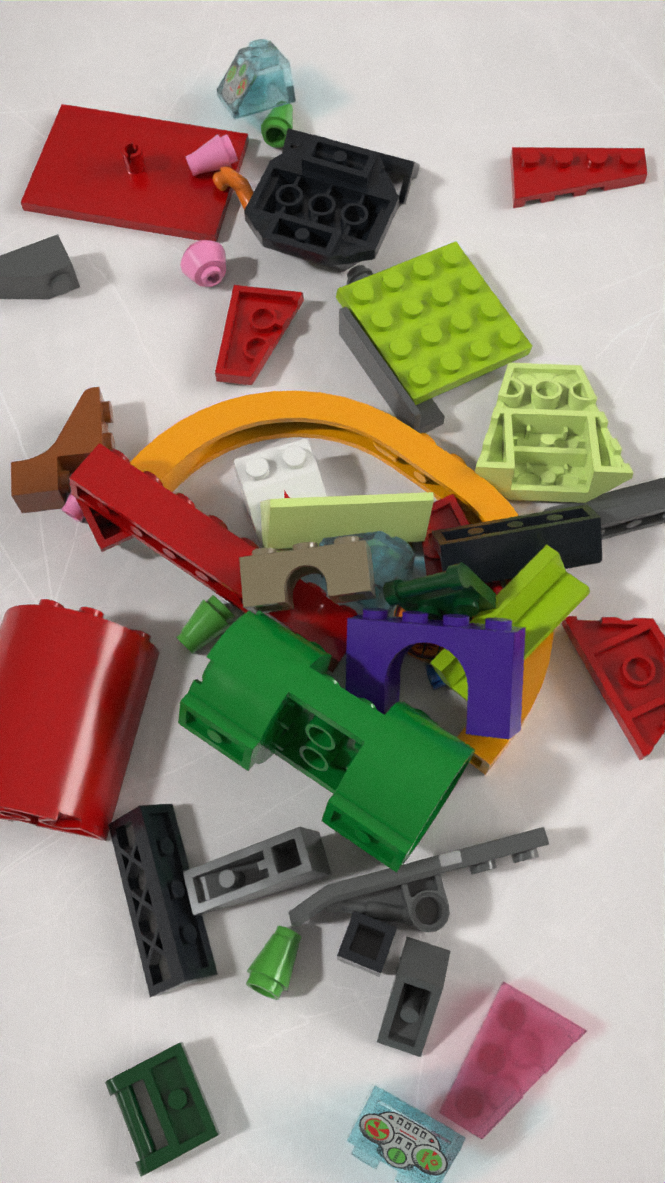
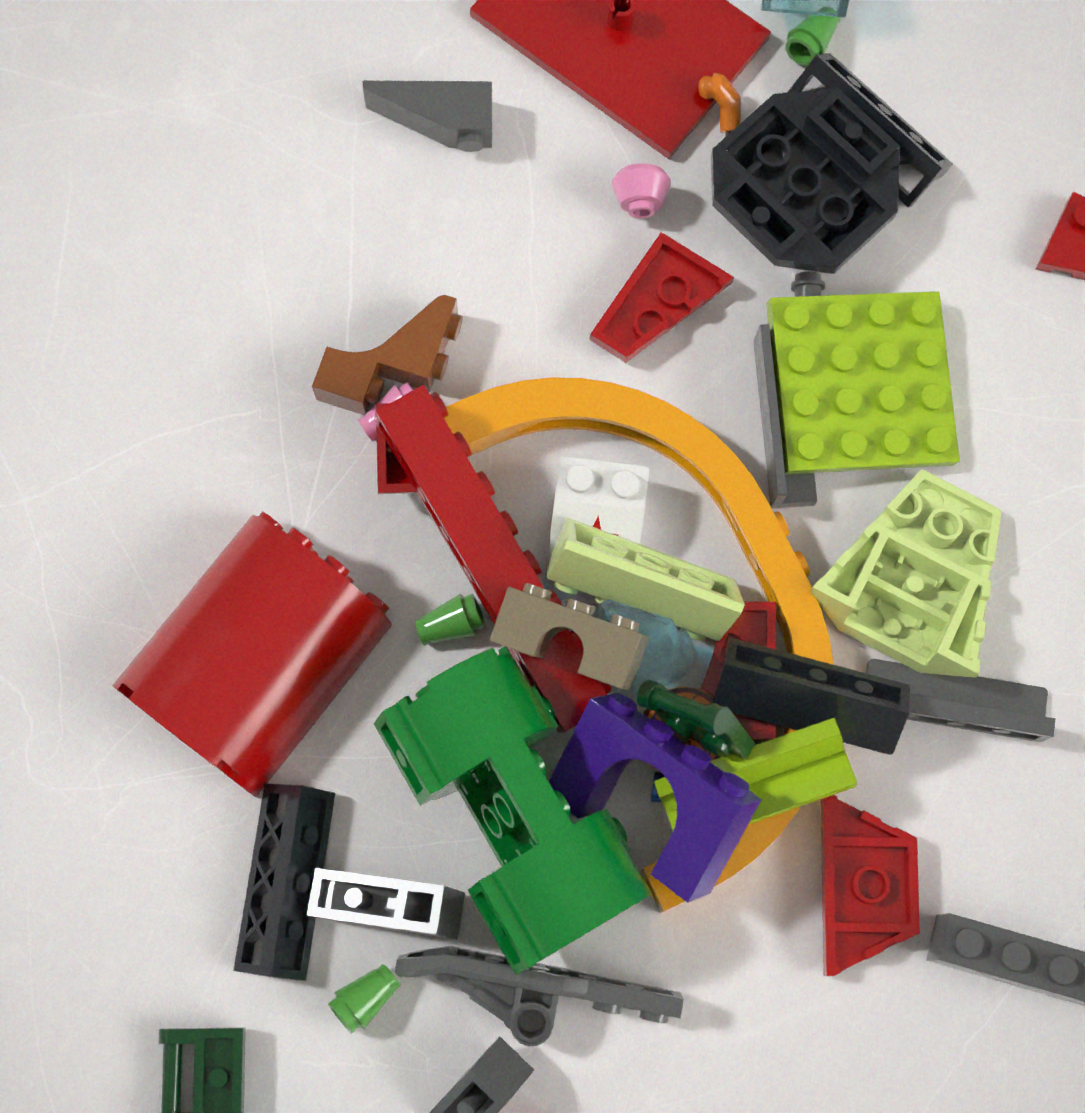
camera: 20 degrees right, 10 degrees up
bright pink cone [185,134,238,176] -> none
black brick [337,911,397,977] -> none

